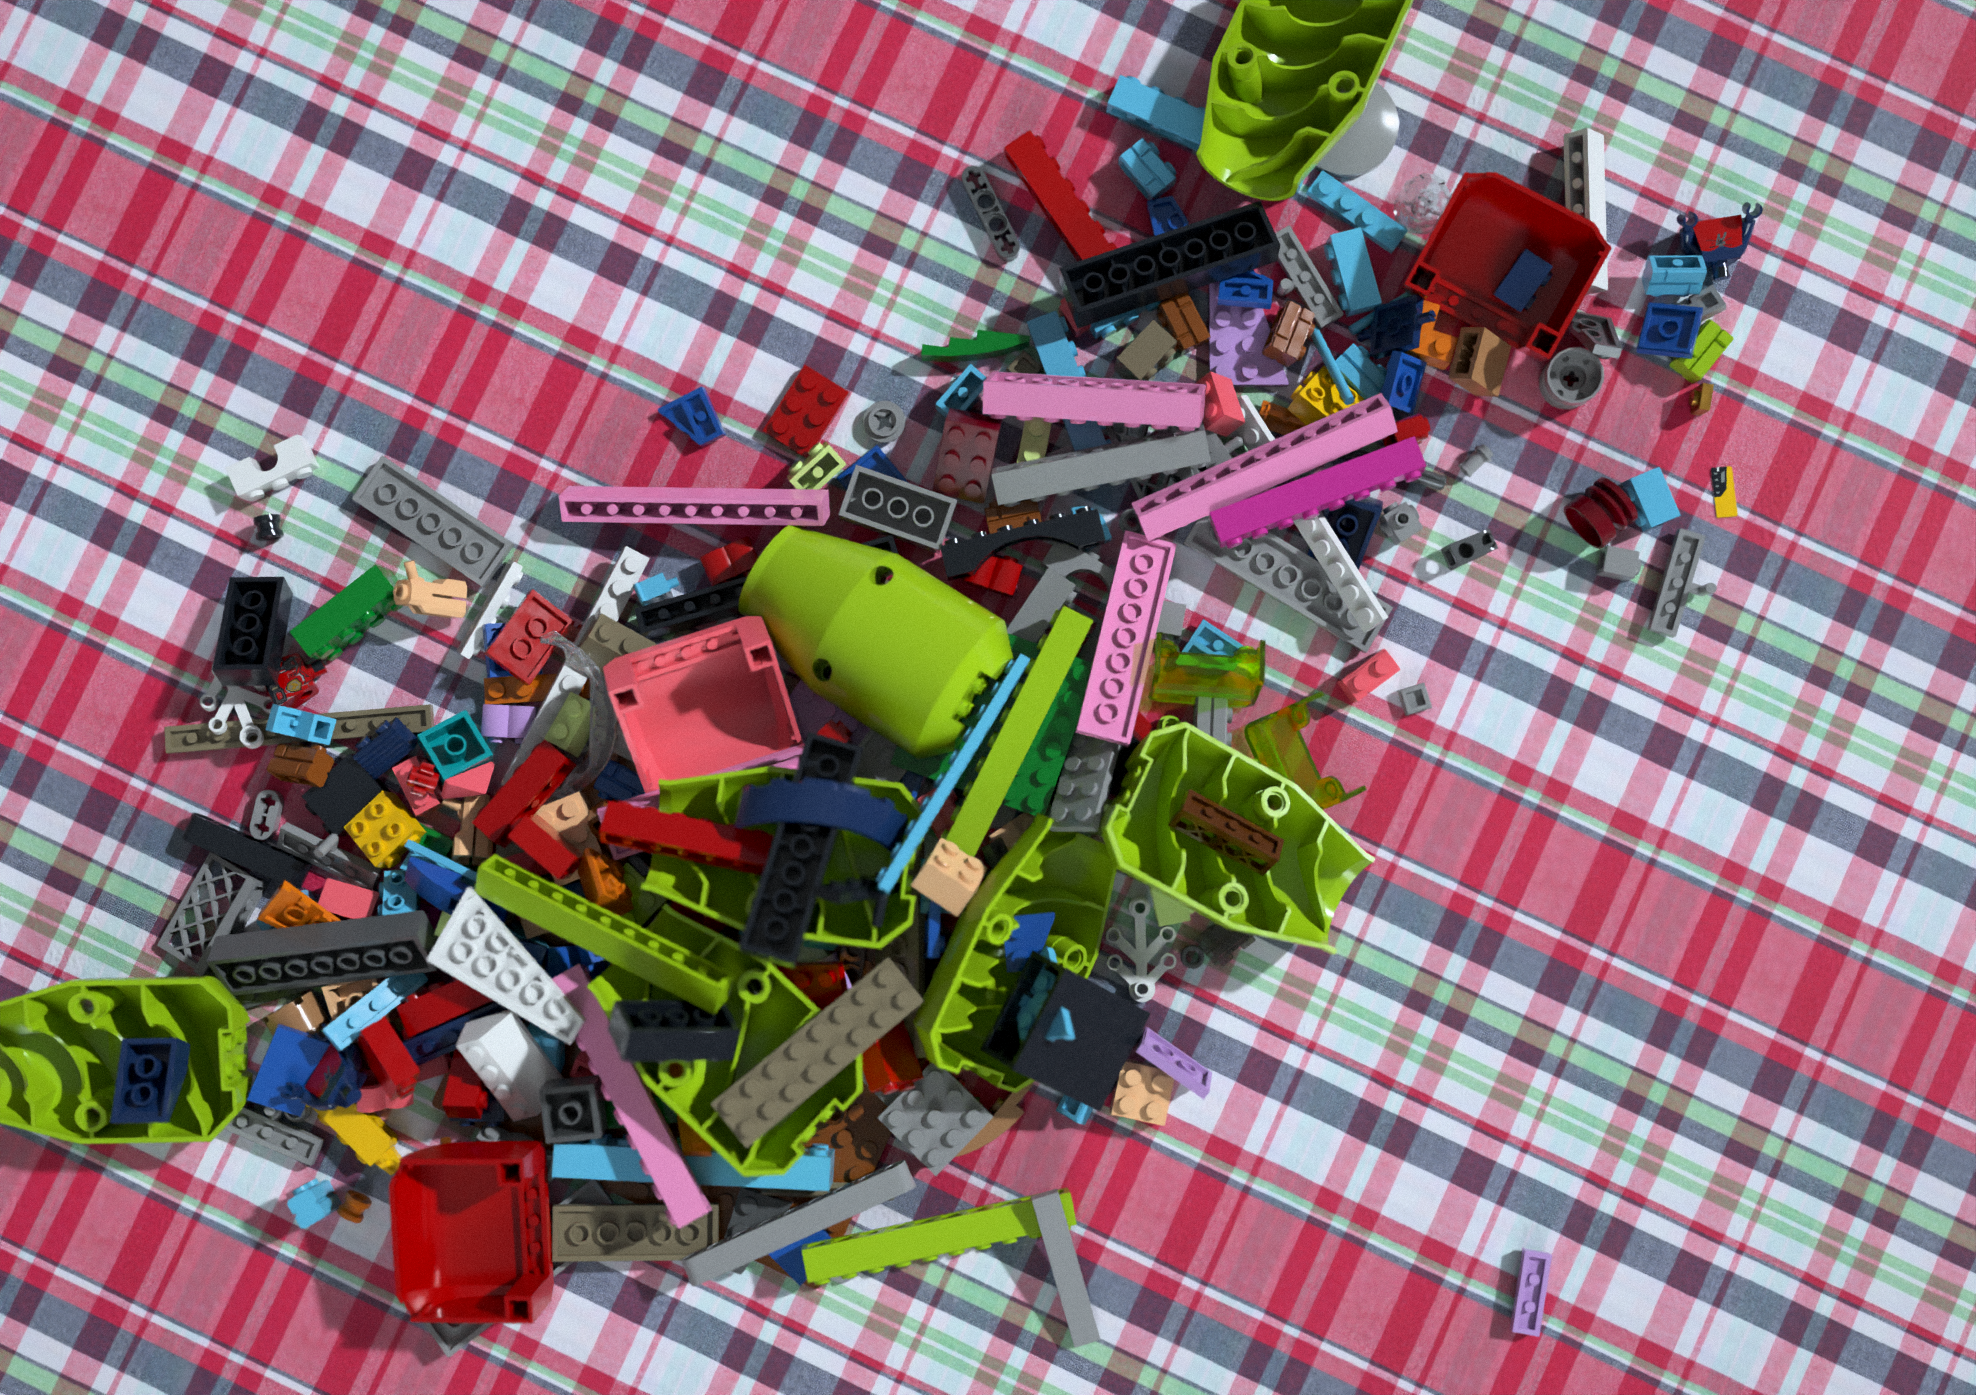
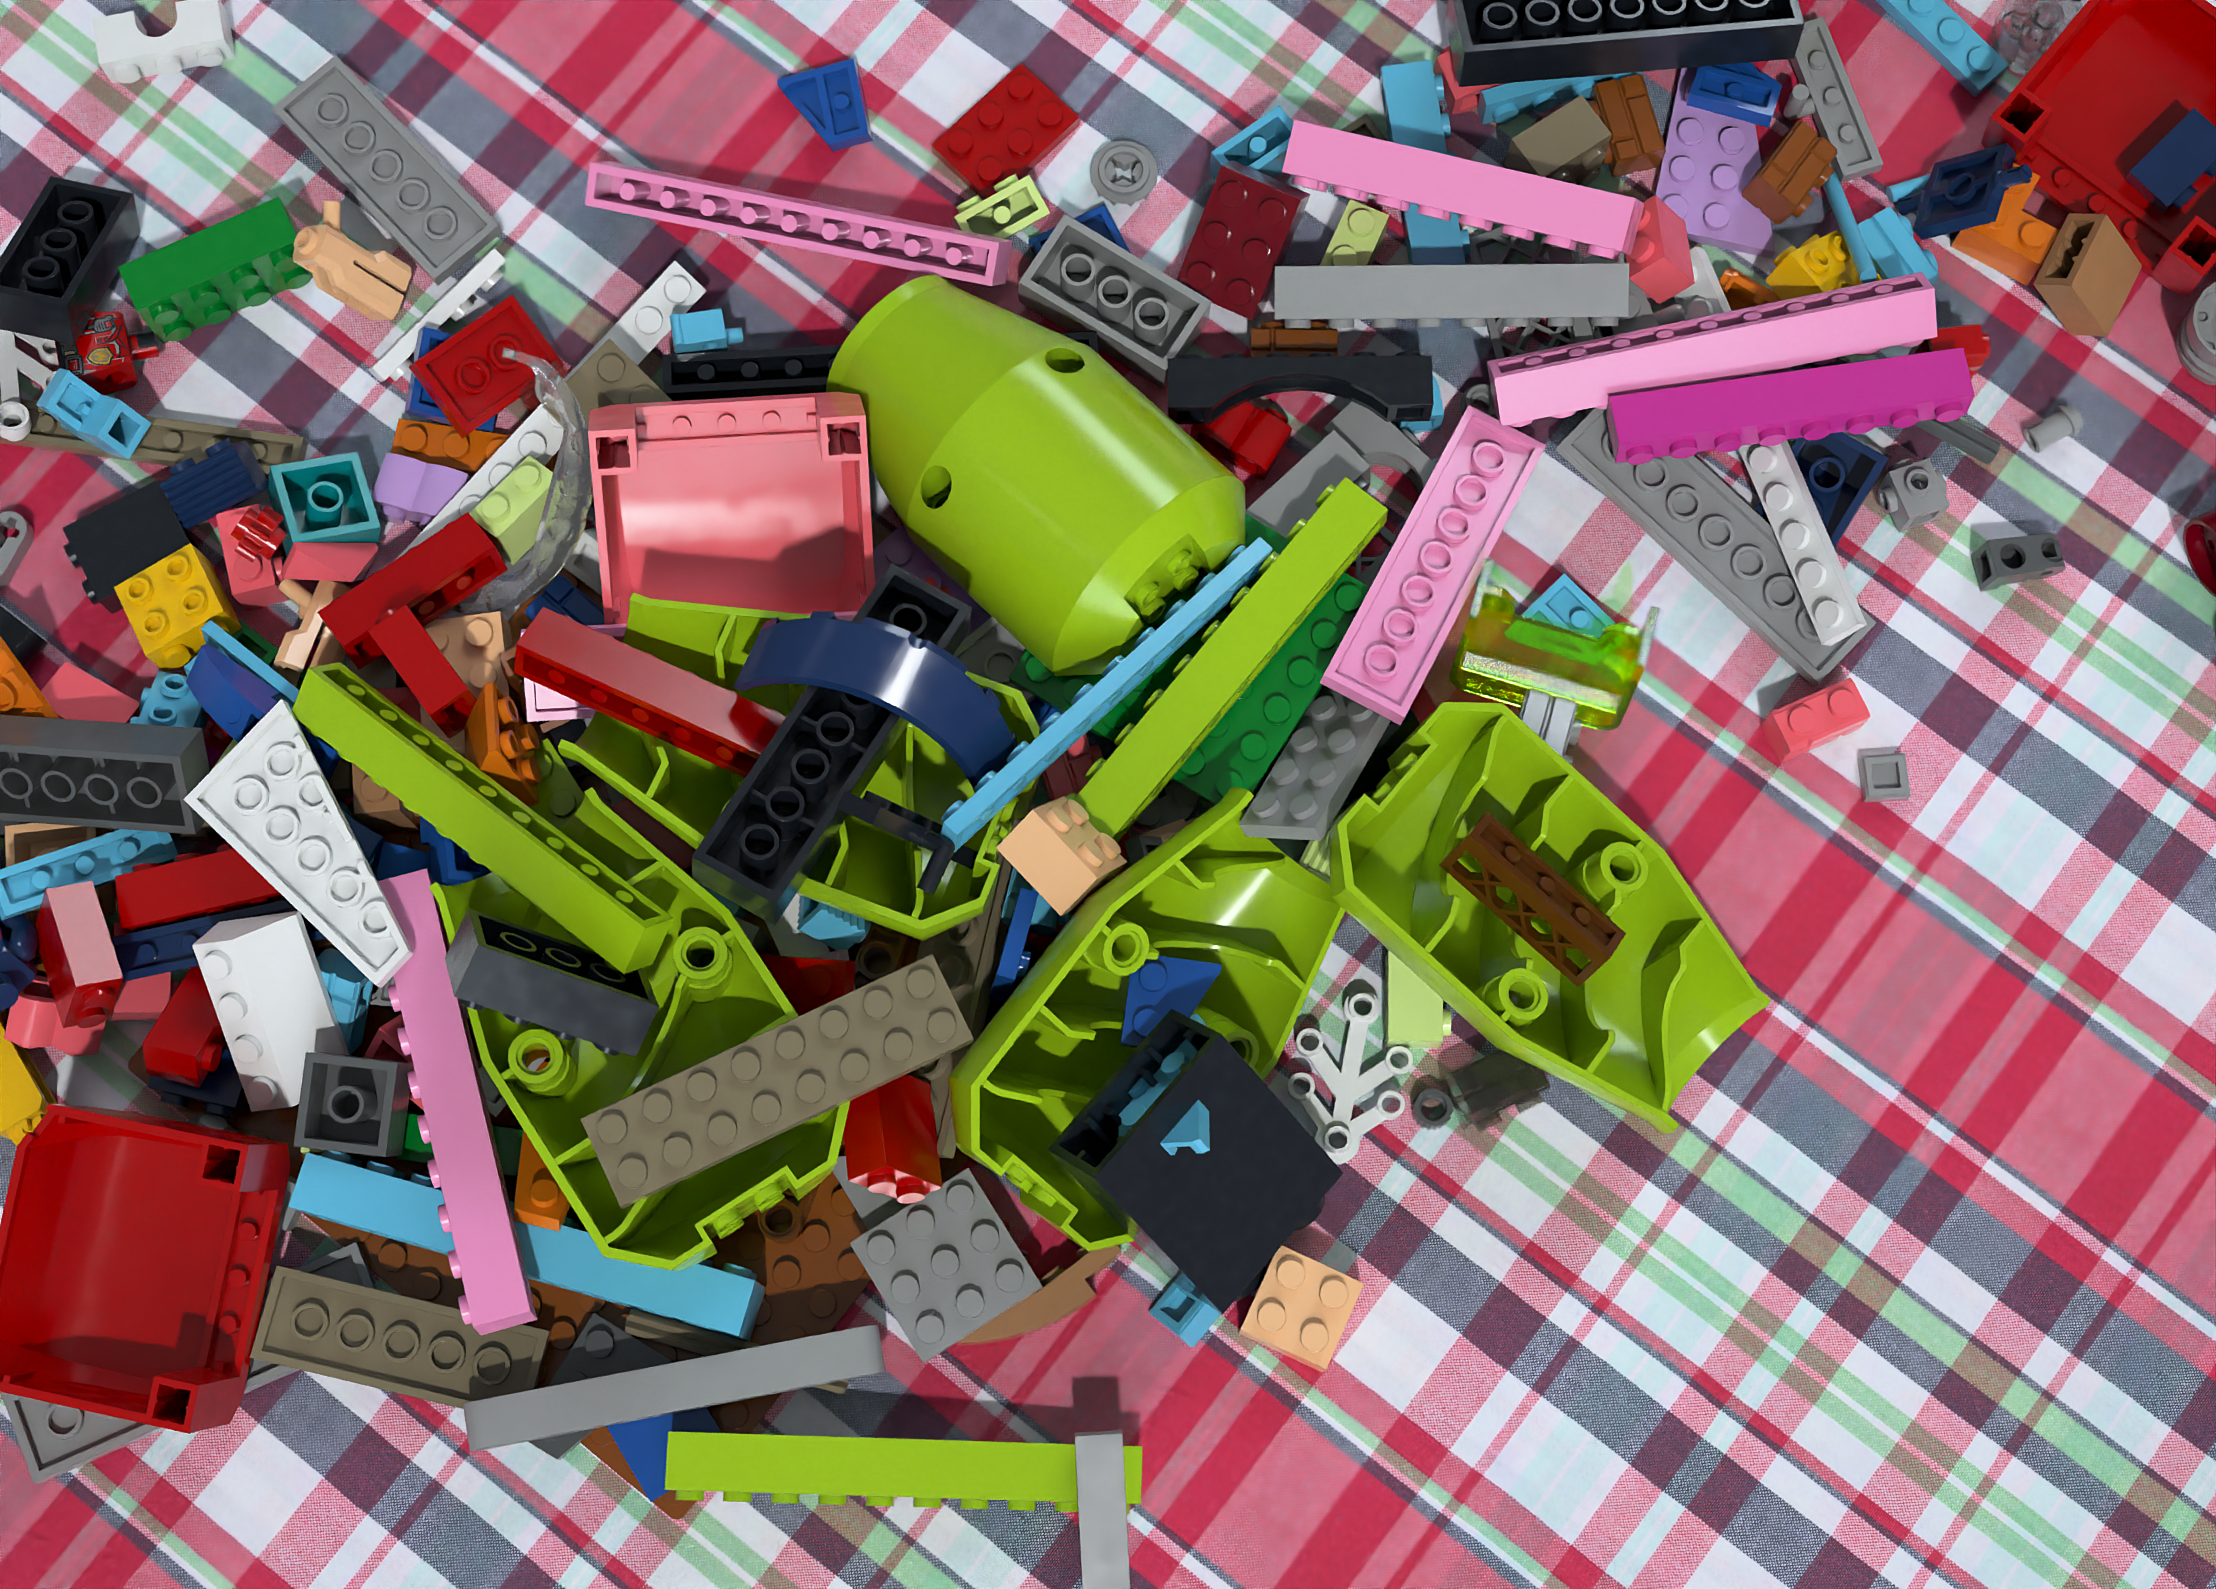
camera: 10 degrees right, 10 degrees down
black wheel [253,514,284,541] -> none
dark orange brick [267,741,334,787] -> none
light grey plate [277,822,382,891] -> none
red brick [700,536,759,586] -> none
green slope [921,330,1030,362] -> none
lavender tile [1136,1027,1212,1100] -> none
light grey brick [1156,601,1186,642] -> none
clear neon green windscreen [1244,691,1367,810] -> none
medium azure brick [1324,227,1382,317] -> none
blue plate [1380,350,1427,414] -> none

